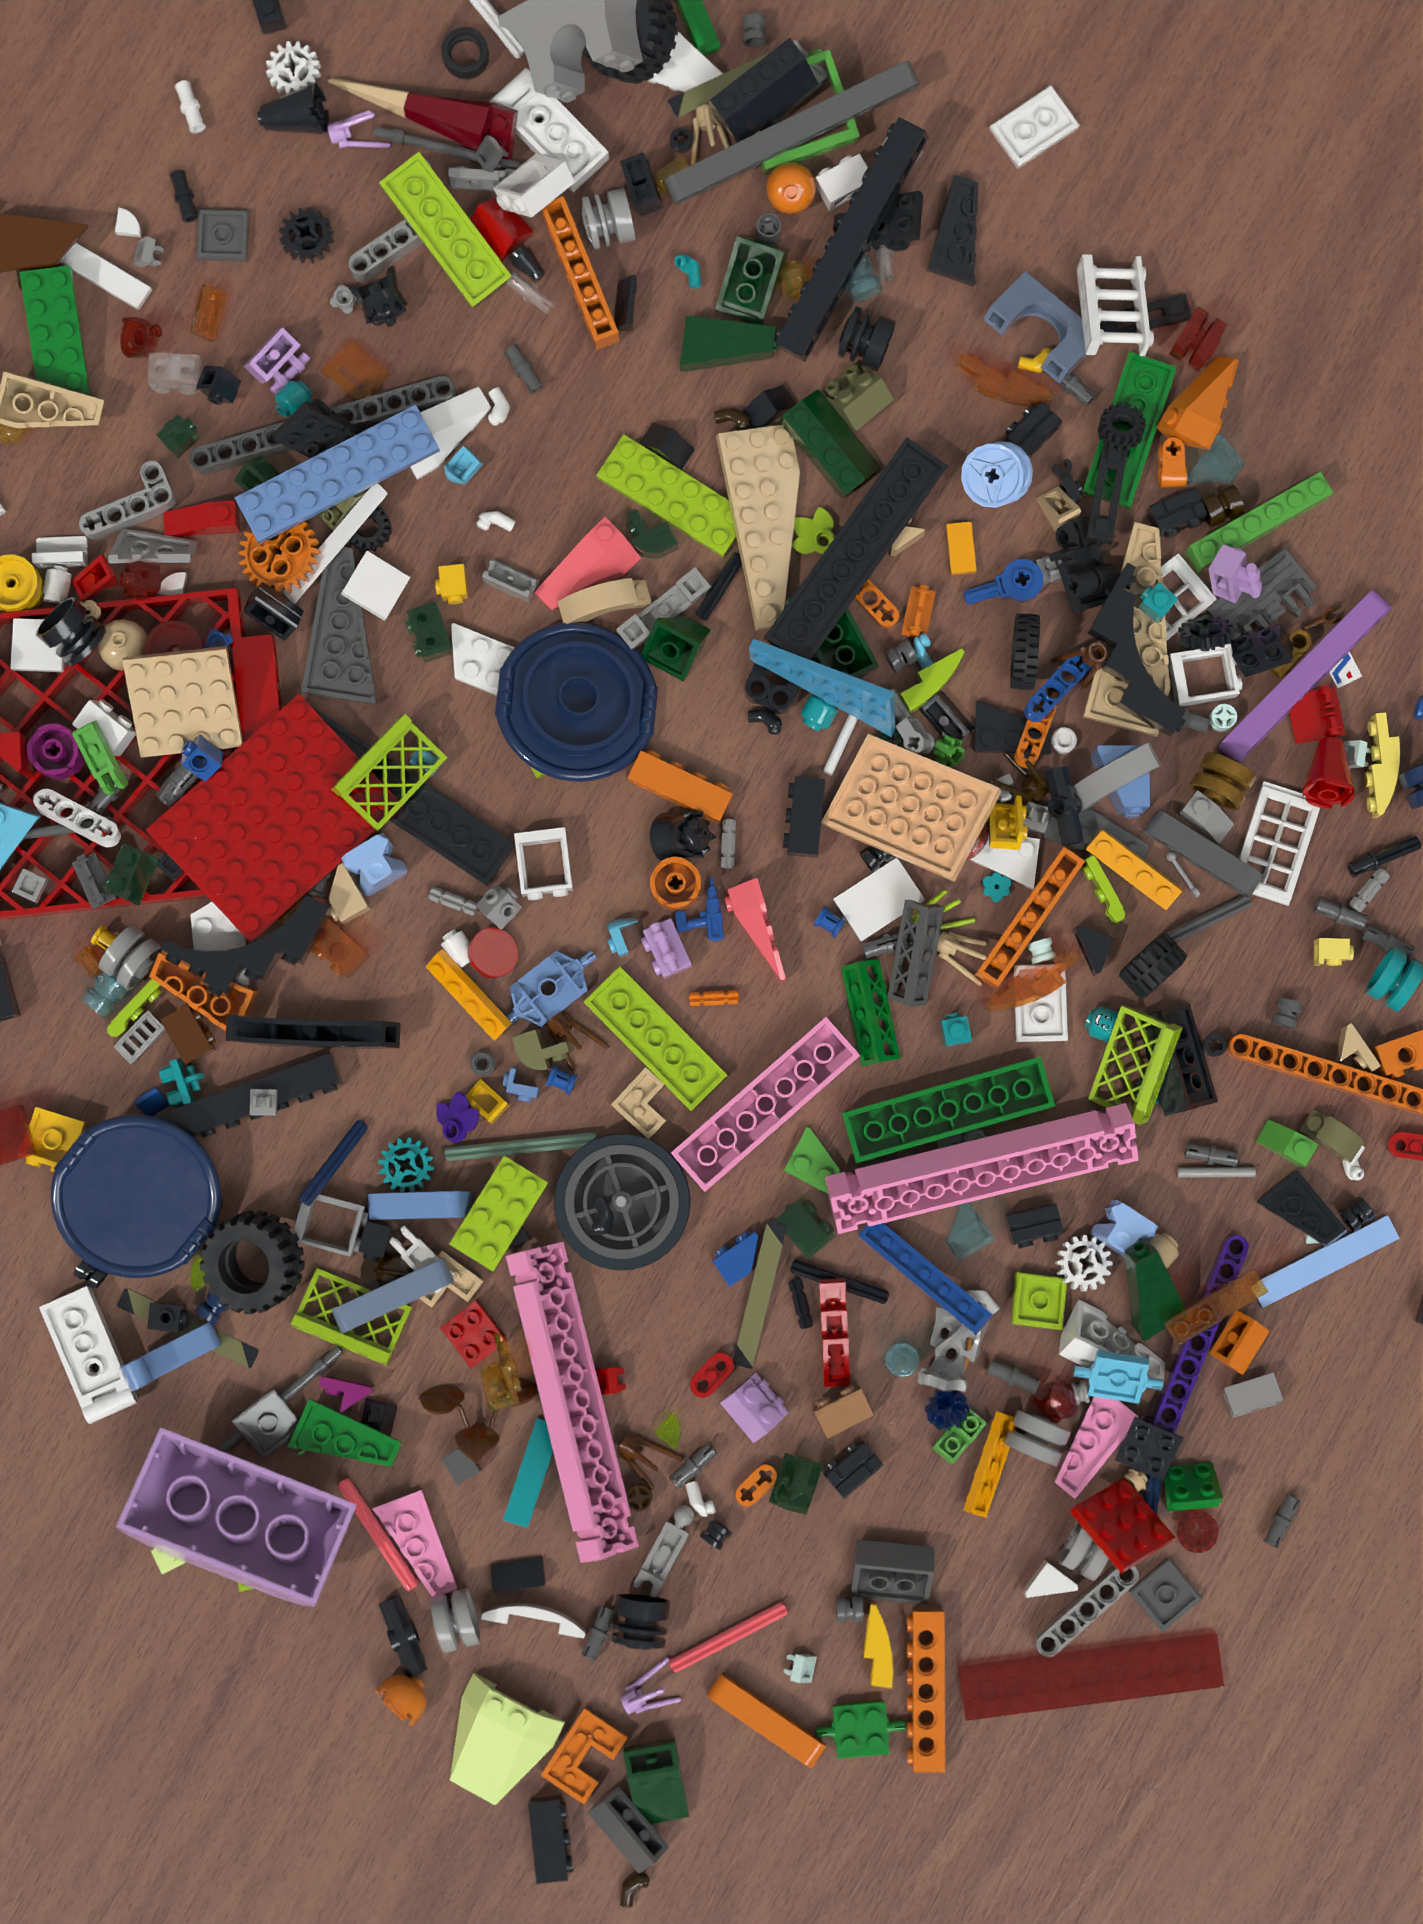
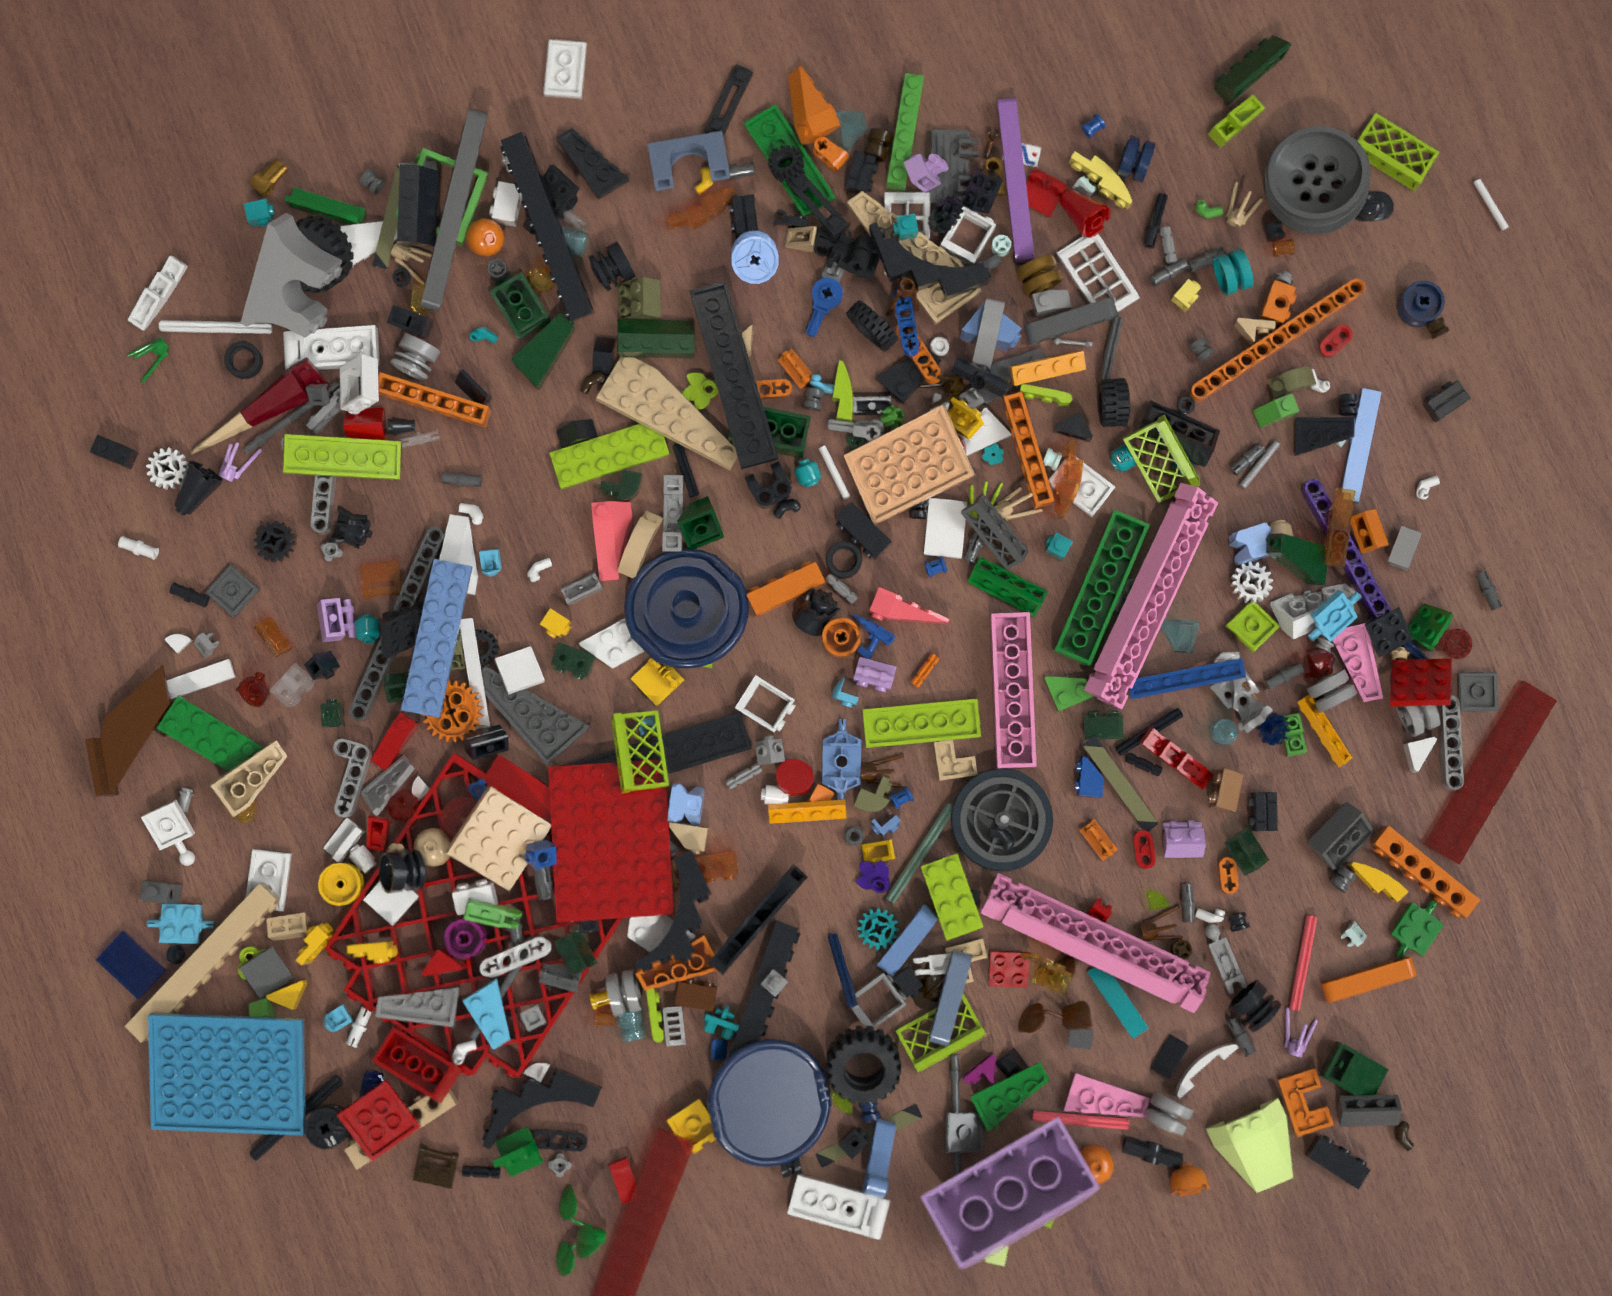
camera: 50 degrees left, 0 degrees up
dark azure wing [749,639,895,737] -> none
light orange tile [946,522,977,575] -> none
black brick [1004,1203,1064,1249] -> none
white fence [1077,255,1154,356] -> none
clear red wheel [1169,306,1228,372] -> none
none -> yellow hinge [630,658,684,706]
none -> orange slope [809,784,835,802]
none -> black tyre [826,541,862,579]
none -> orange hinge [1079,819,1118,861]
none -> orange cylinder [1079,1144,1114,1184]
none -> white arm [1416,475,1440,500]

